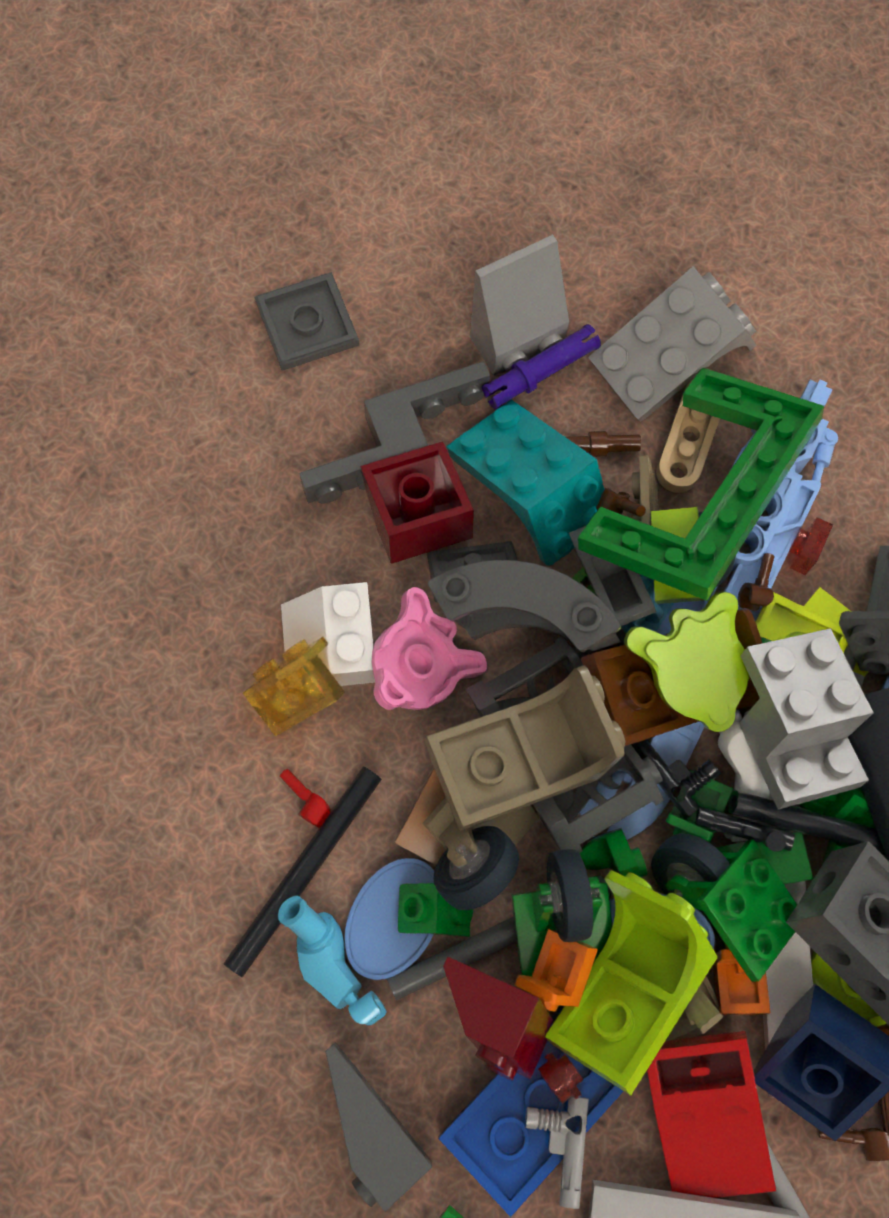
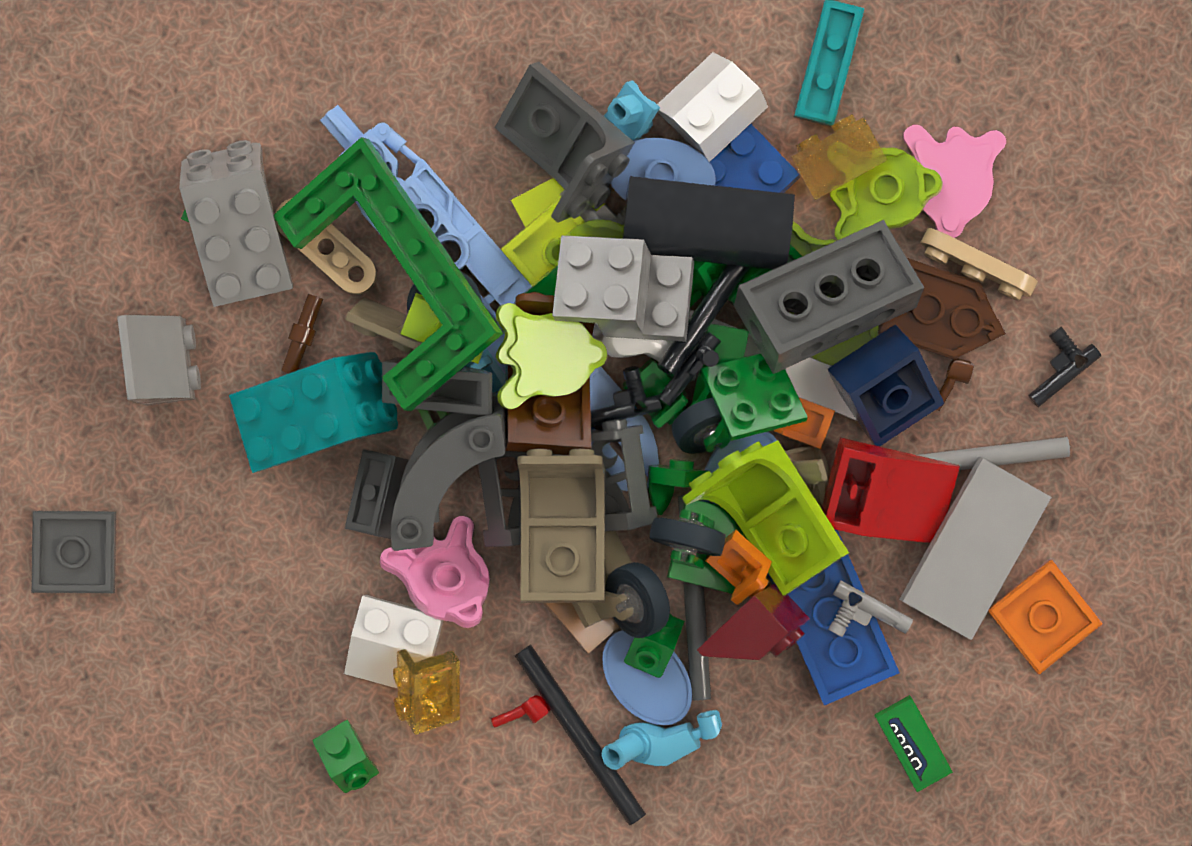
camera: 60 degrees left, 15 degrees up
dark grey bracket [299,361,490,504] -> none
dark grey slope [325,1042,432,1212] -> none
dark red slope [360,441,474,564] -> none
dark purple pin [482,324,601,409] -> none
clear red plate [538,1052,583,1104] -> none
reddish brown hand [596,488,646,517] -> none
reddish brown hand [738,553,775,611] -> none
clear red plate [789,518,833,575] -> none
none -> green bracket [312,720,379,793]

